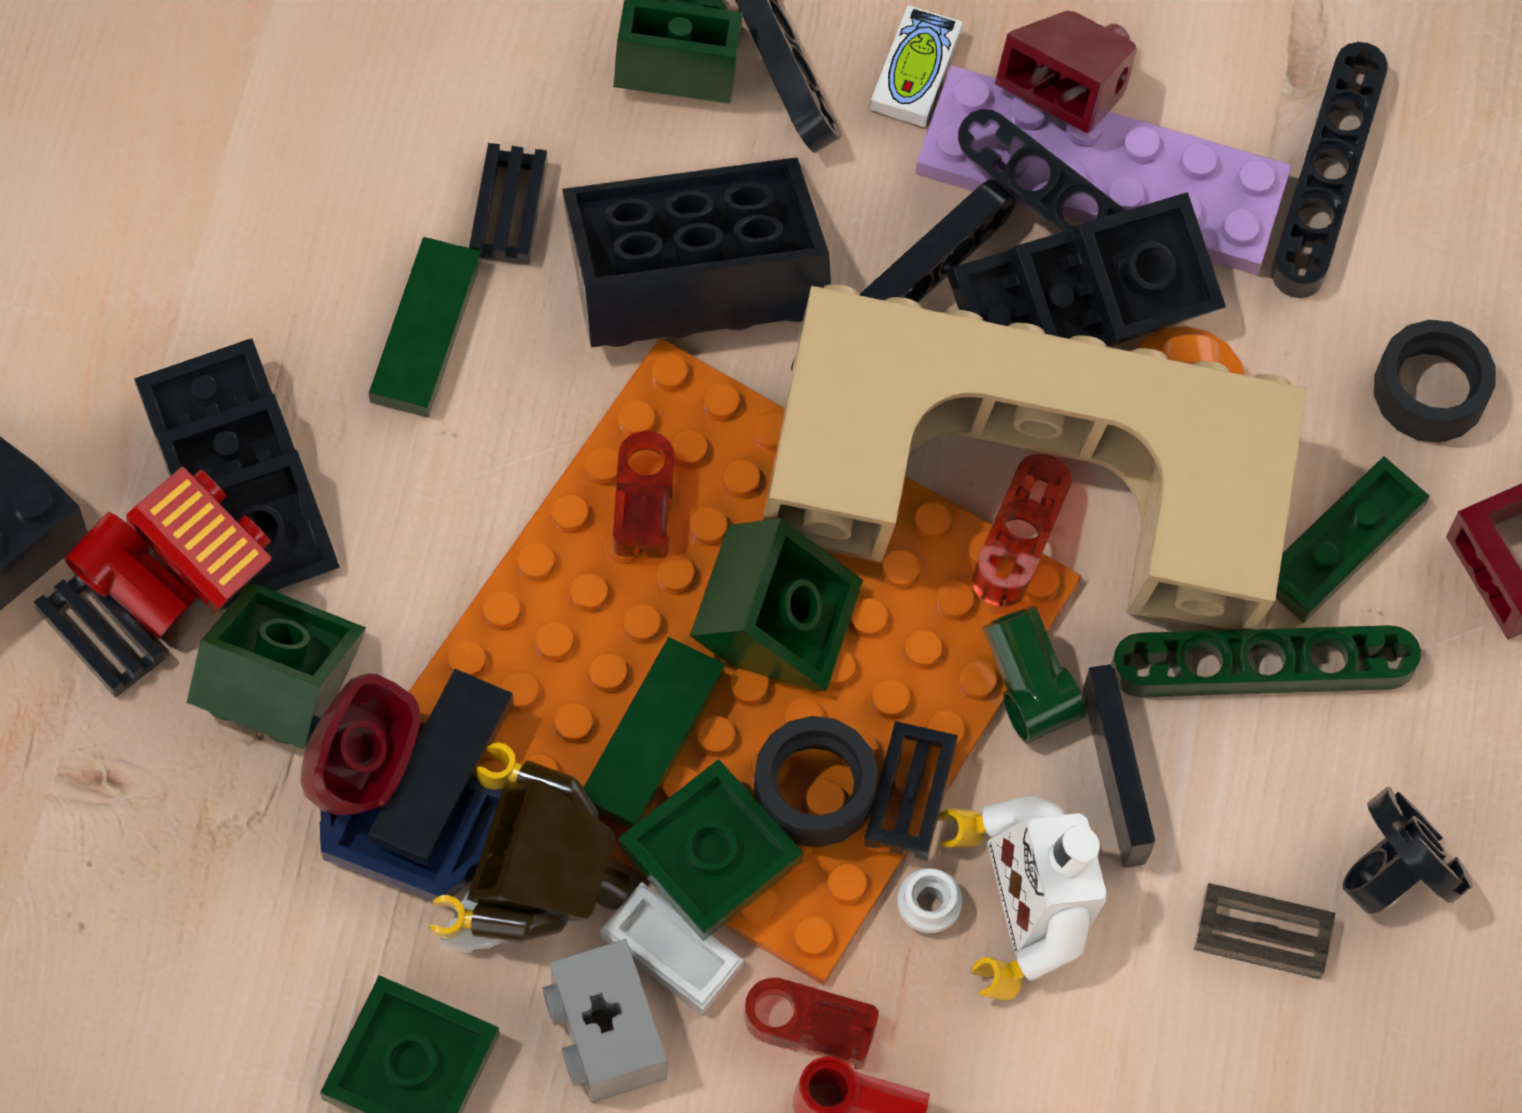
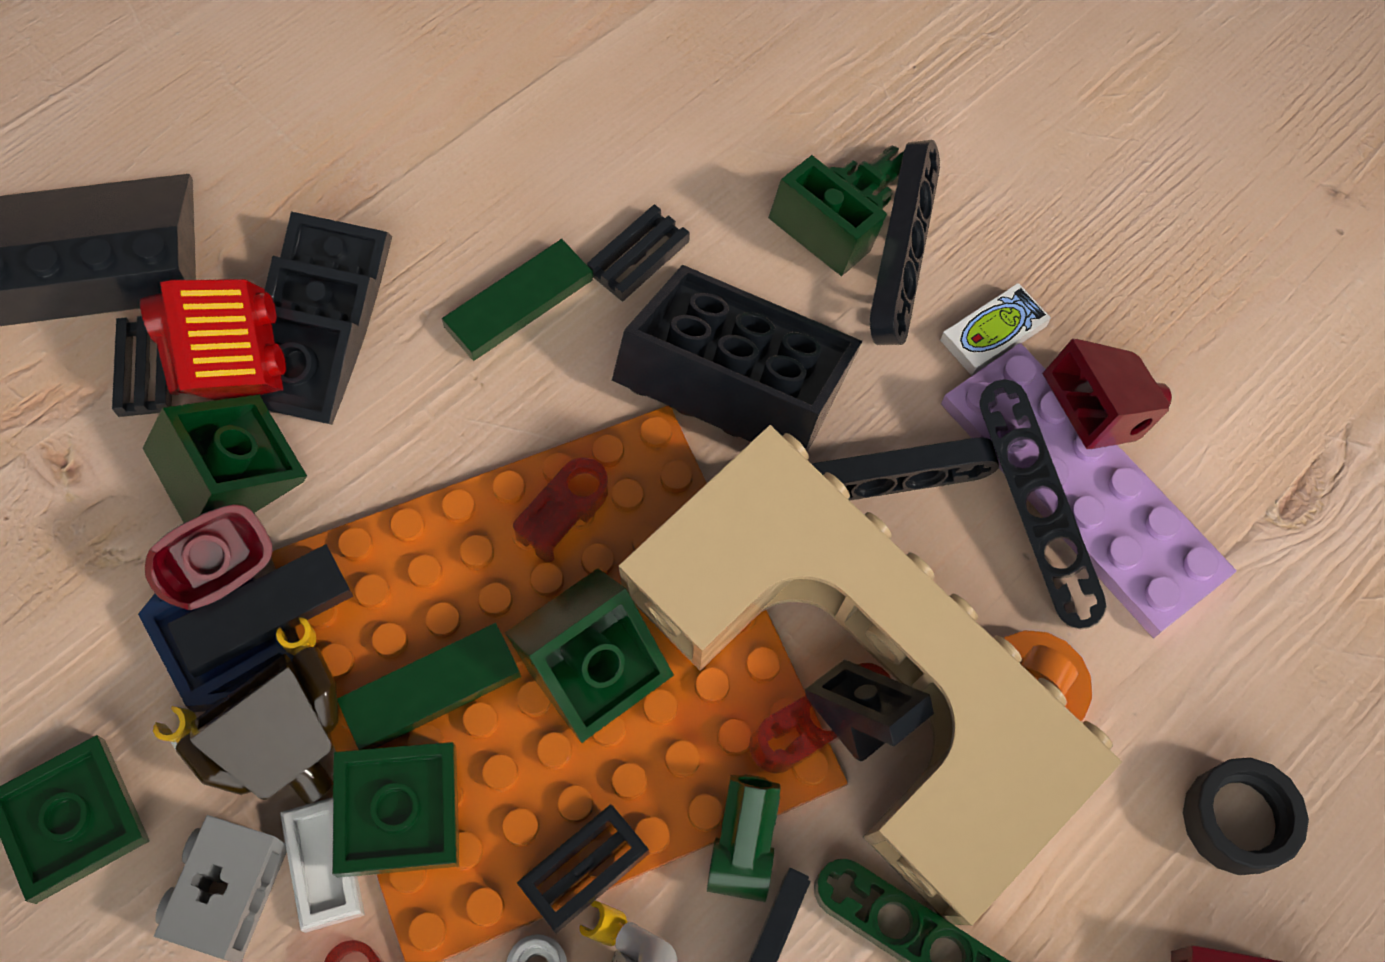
camera: 35 degrees right, 0 degrees up
black tyre [753,716,878,847] -> none
black slope [946,192,1226,347] -> none
black beam [1271,42,1388,298] -> none
dark green tile [1276,456,1430,623] -> none
none -> black slope [805,659,934,762]

